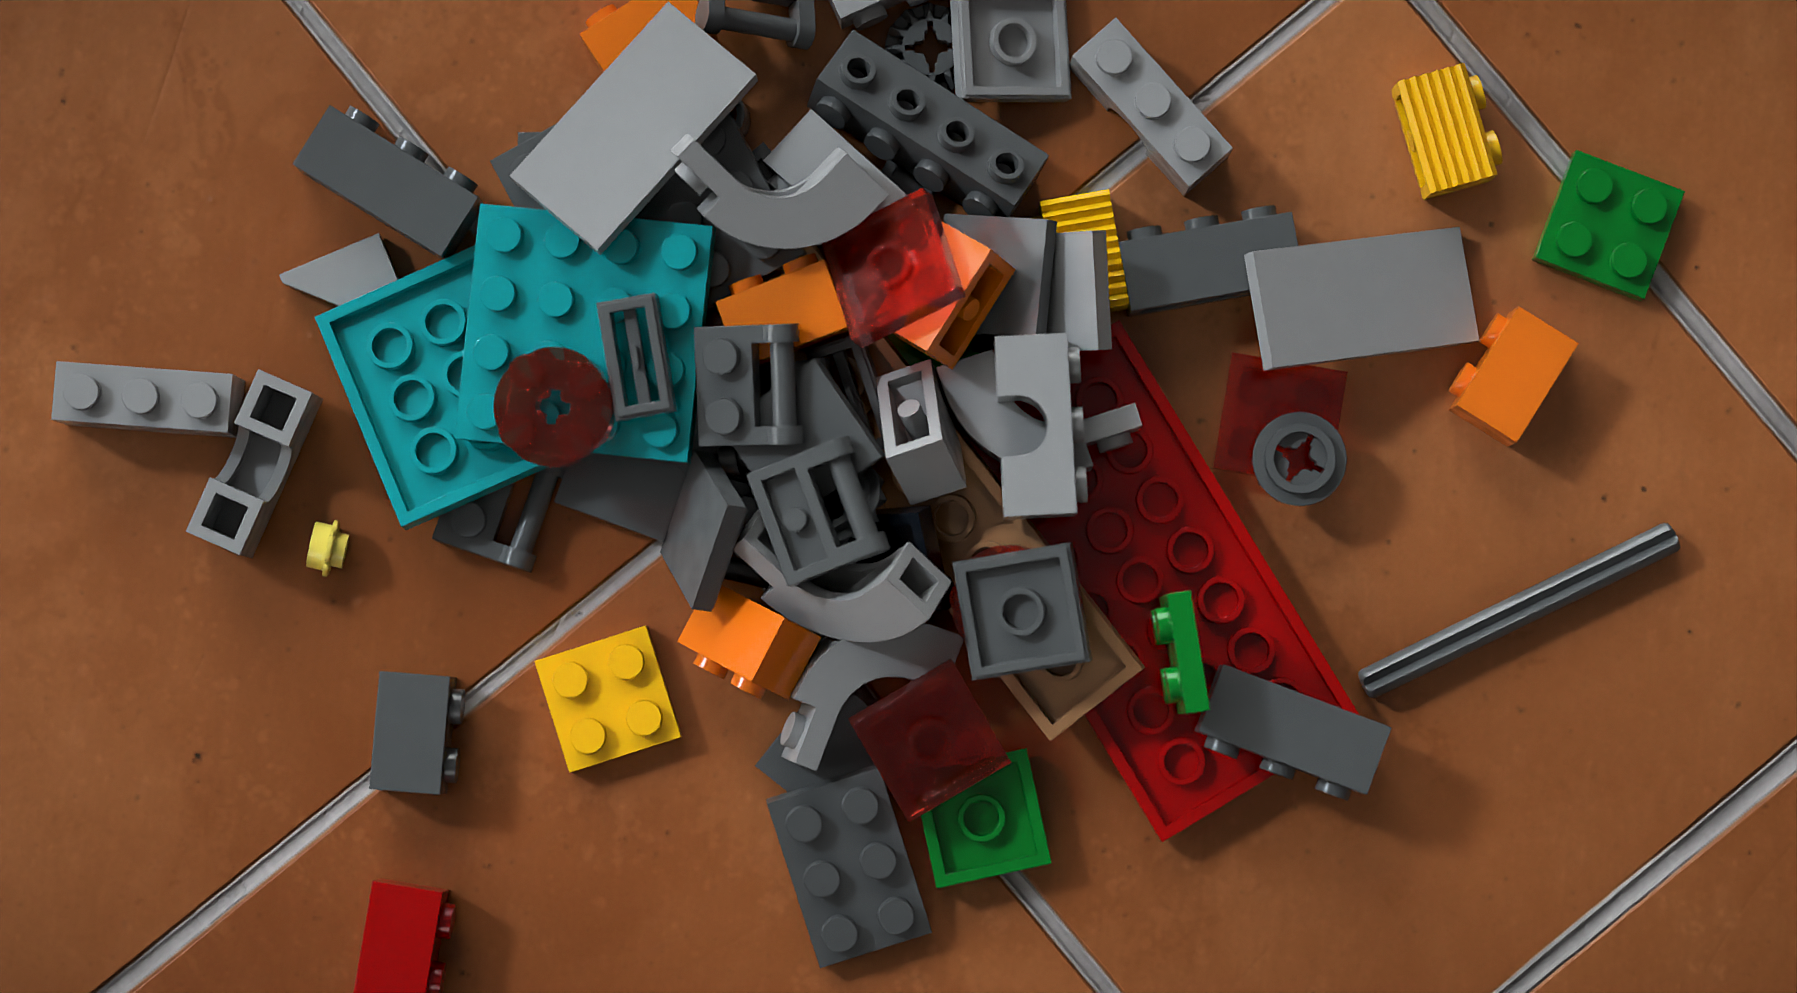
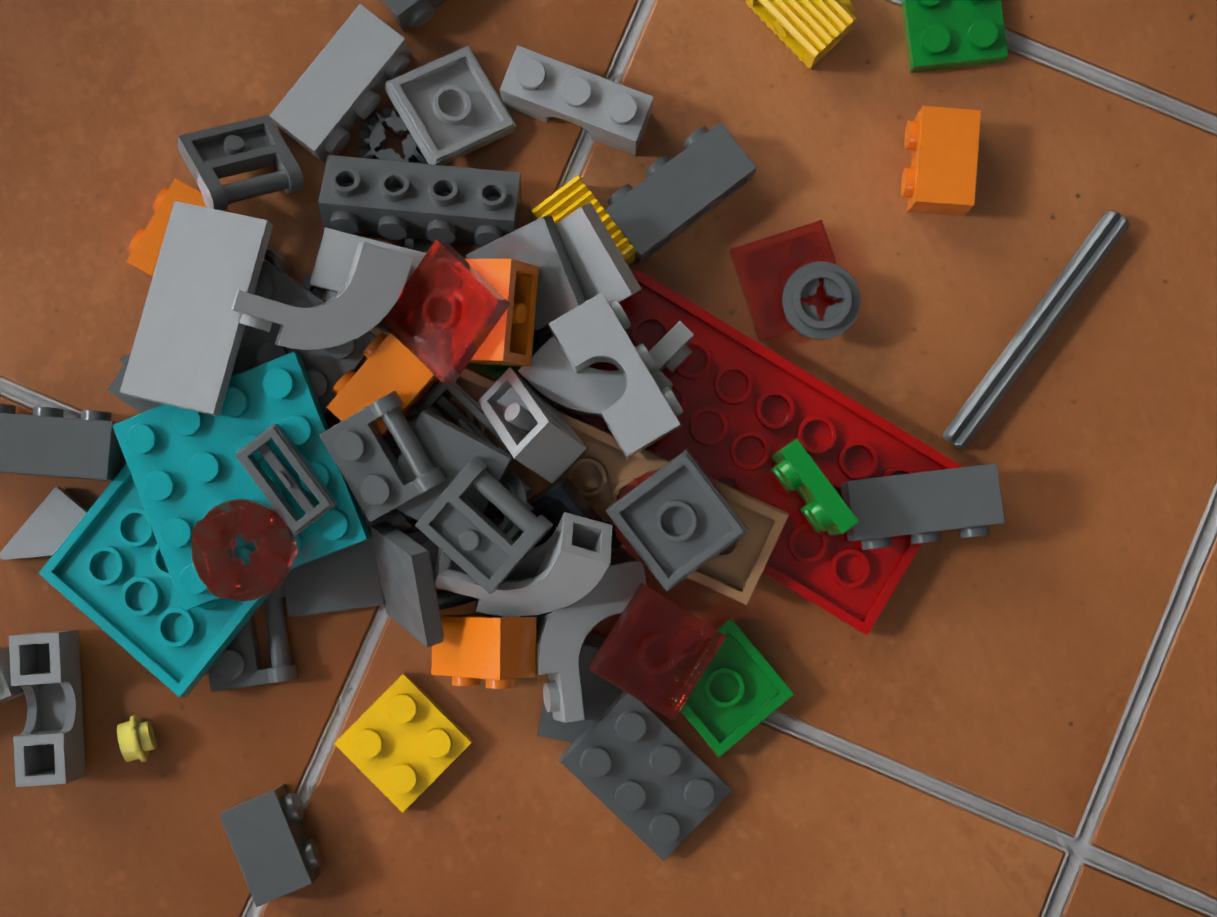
camera: 25 degrees left, 0 degrees up
light grey tile [1244,227,1480,371] -> none

